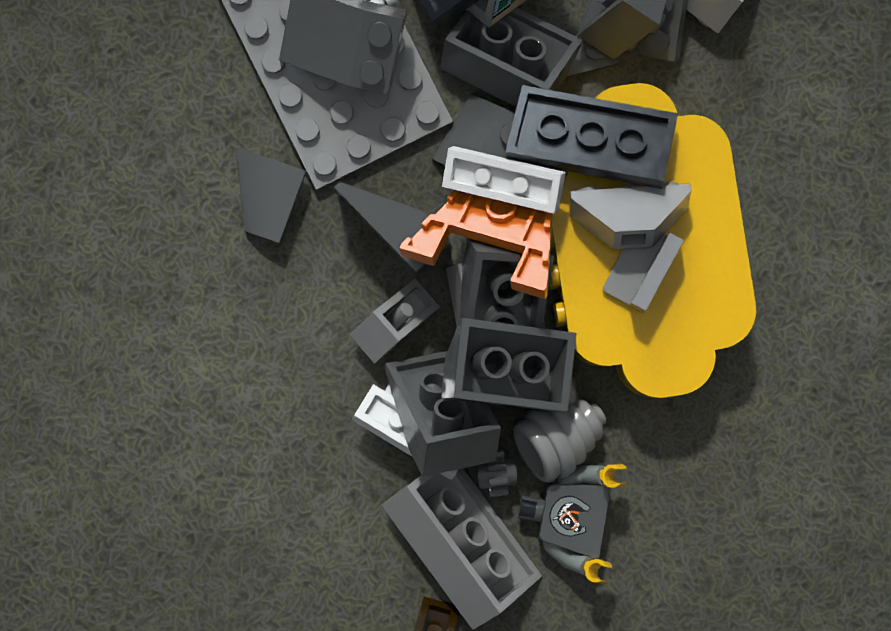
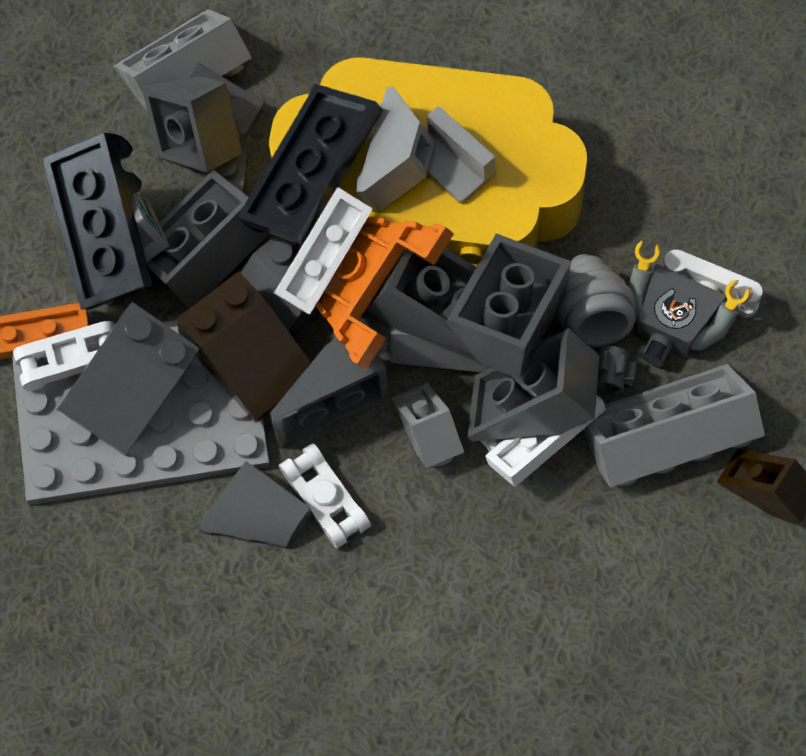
camera: 65 degrees left, 20 degrees down
none -> dark brown slope [176,271,311,423]
none -> white plate [279,443,371,549]
none -> white plate [663,249,763,318]

